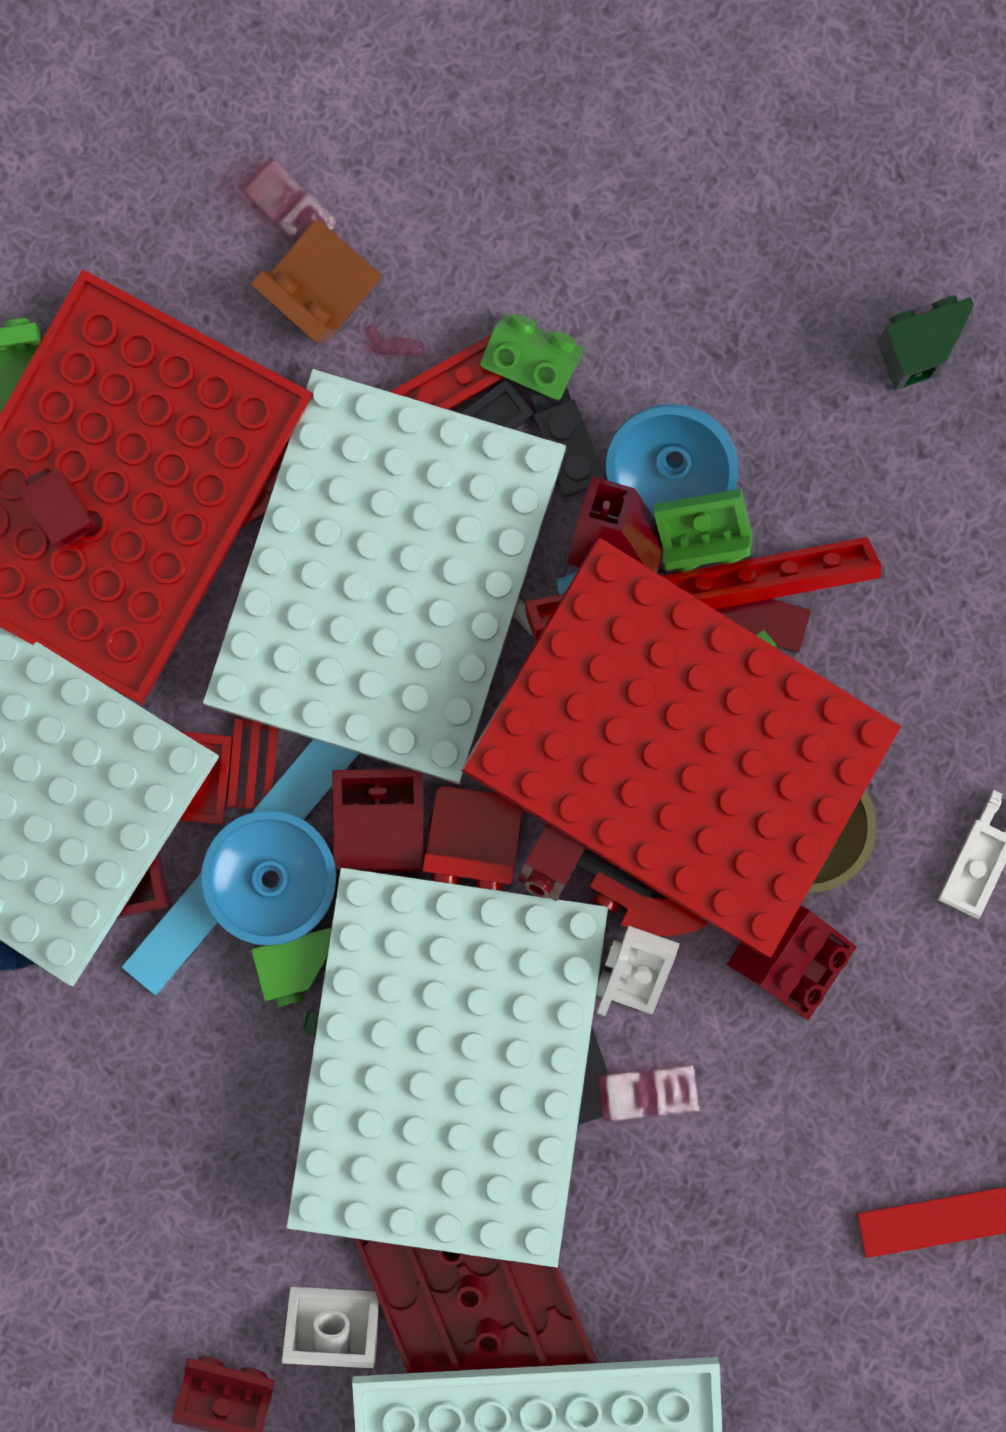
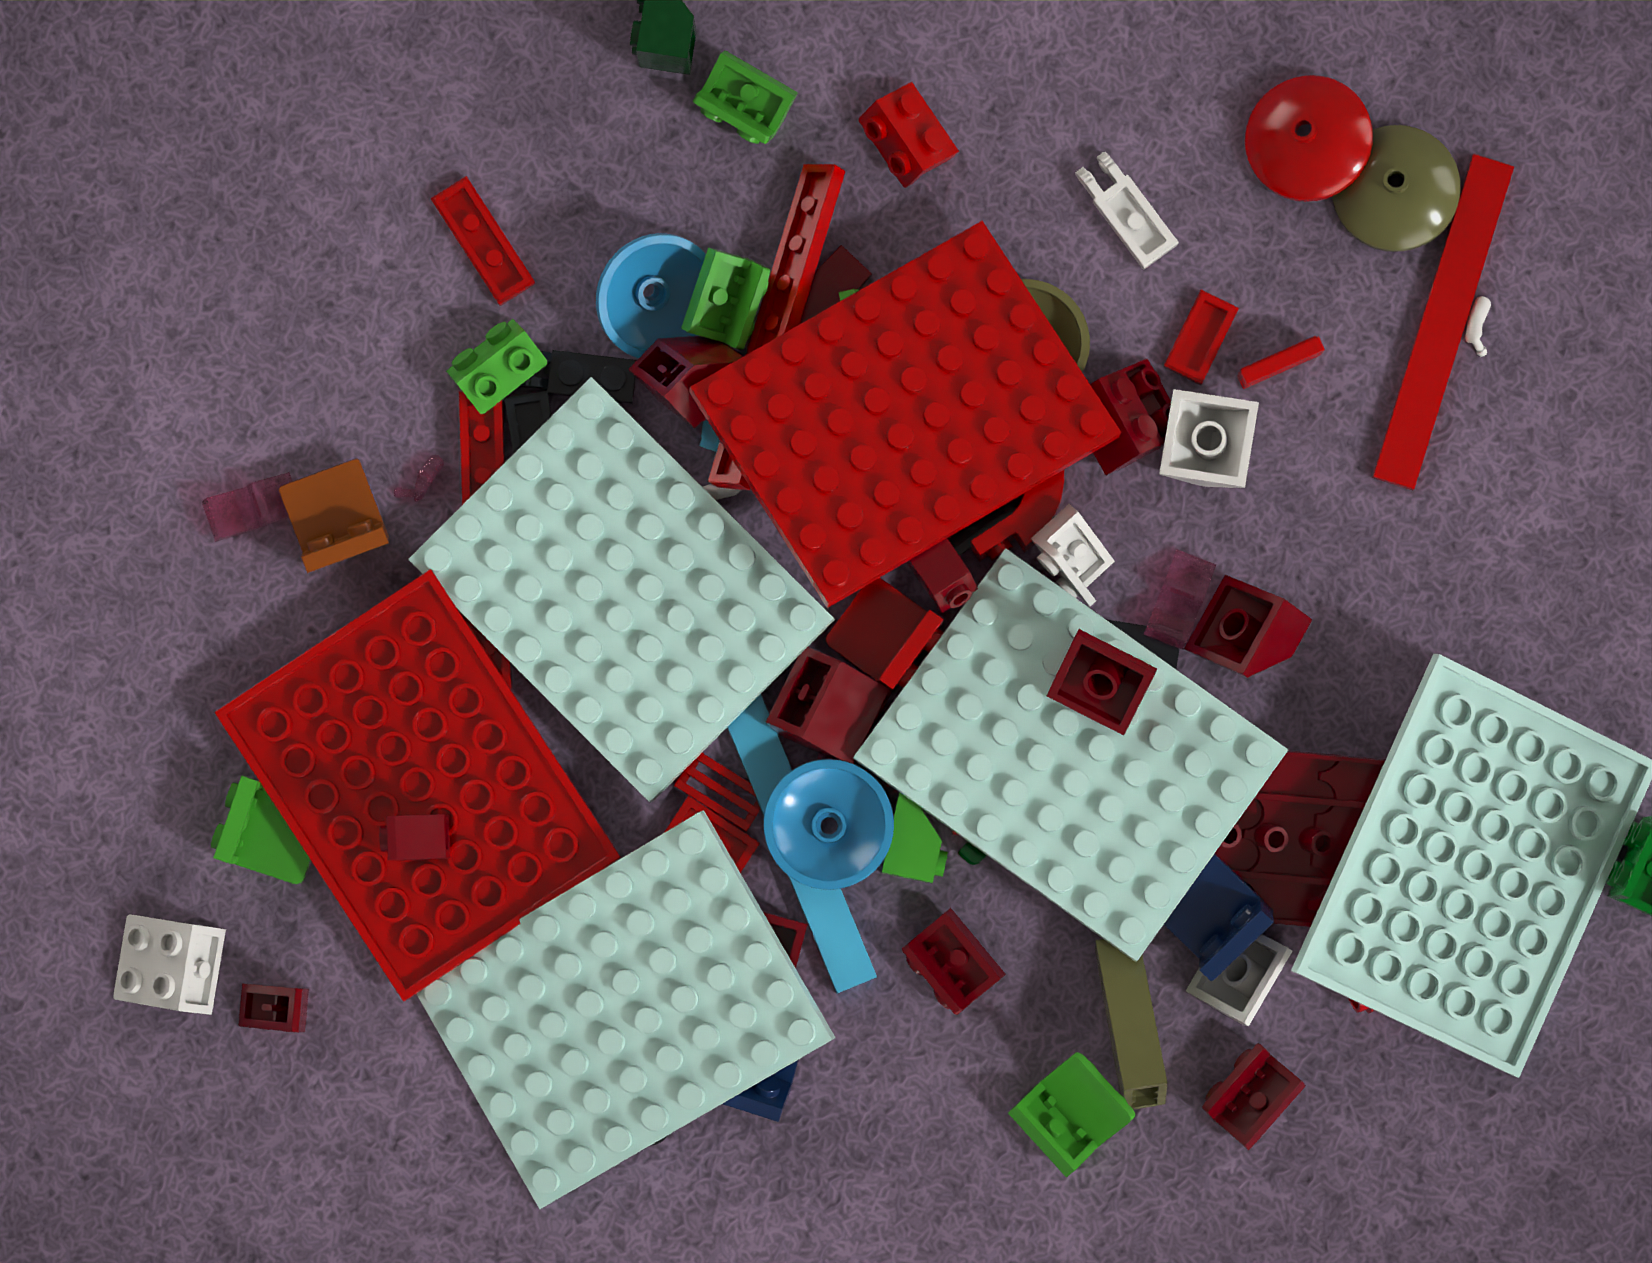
camera: 65 degrees left, 0 degrees up
none -> red tile [431,176,536,306]
none -> bright green bracket [693,50,798,144]
none -> red bracket [859,82,959,188]
none -> dark red bracket [902,908,1006,1015]
none -> bright green bracket [1008,1052,1135,1177]
none -> dark red slope [1046,629,1157,736]
none -> olive slope [1095,939,1167,1110]
none -> white slope [1159,389,1259,488]
none -> red tile [1163,290,1239,385]
none -> dark blue bracket [1164,853,1274,982]
none -> dark red slope [1184,575,1312,678]
none -> red tile [1237,336,1325,389]

